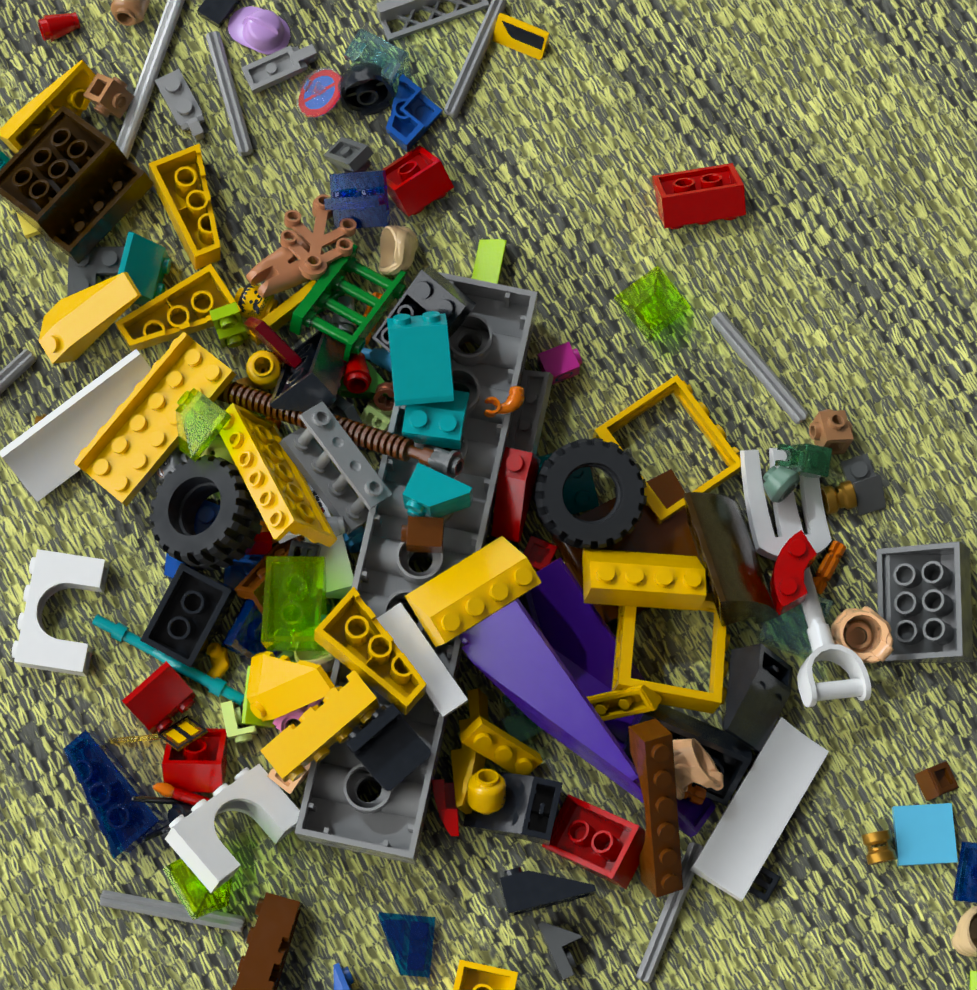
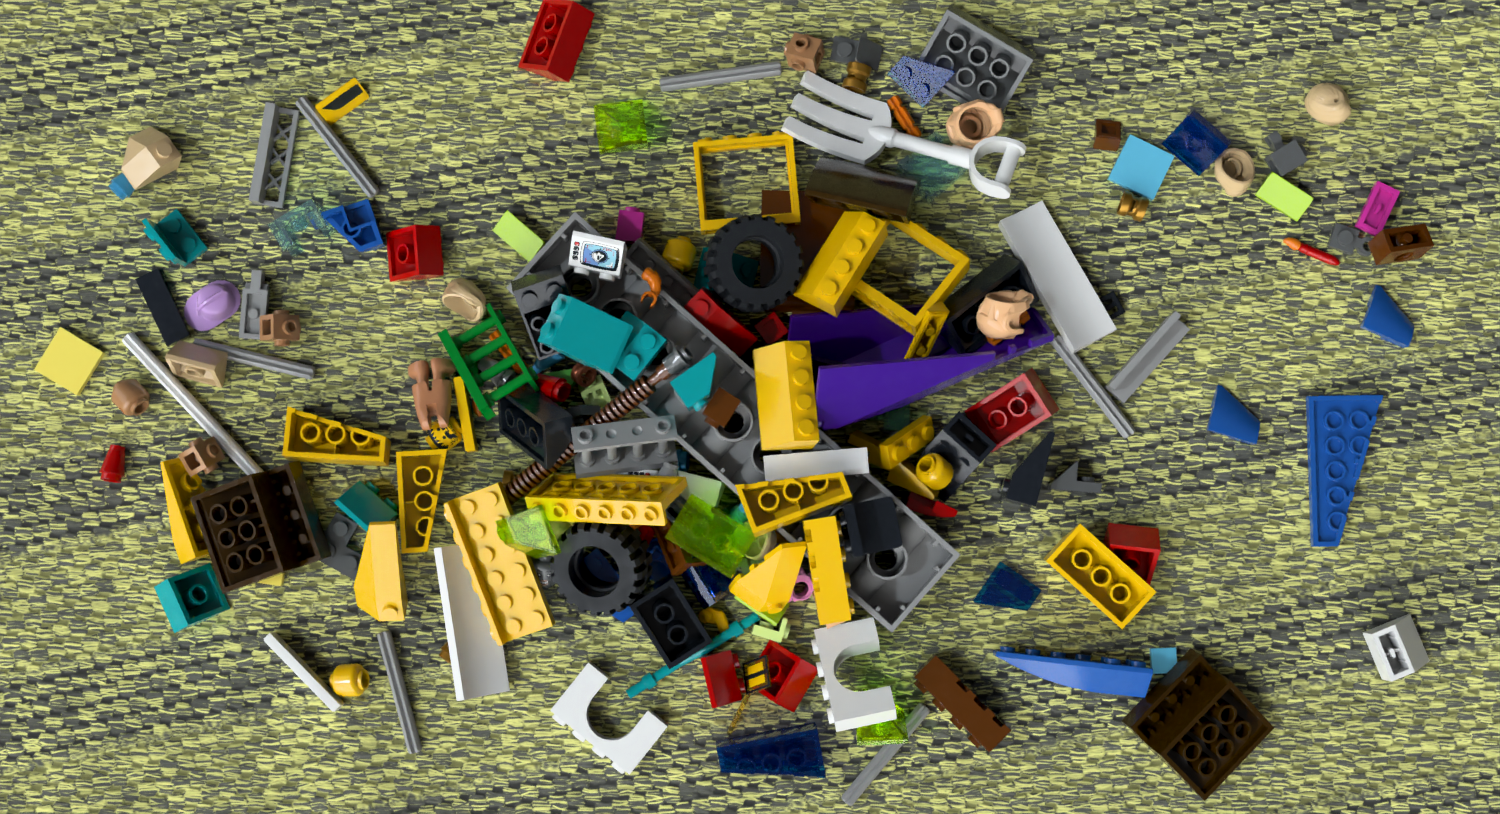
camera: 65 degrees left, 10 degrees up
black plant [131,796,193,842] -> none
red piece [153,783,211,806] -> none
light grey hinge [154,69,206,142] -> none
lime slope [209,302,249,348] -> none
dark red tile [243,317,302,368] -> none
yellow head [246,350,283,390] -> none
nougat plant [280,194,357,280] -> none
clear piece [296,68,341,118] -> none
dark grey slope [323,137,374,182] -> none
clear blue bracket [324,170,390,230] -> none
black cylinder [339,62,395,116] -> none
reddish brown arch [628,718,683,898] -> none
black slope [723,643,793,752] -> none
sand green cone [763,466,800,503] -> none
red brick [770,530,817,616] -> none
clear green brick [775,444,832,478] -> none
none -> tan slope [165,340,228,388]
none -> medium nougat brick [260,310,301,347]
none -> white slope [568,230,628,282]
none -> yellow head [662,236,697,274]
none -> clear blue wing [887,55,956,108]
none -> light grey fence [1104,311,1190,404]

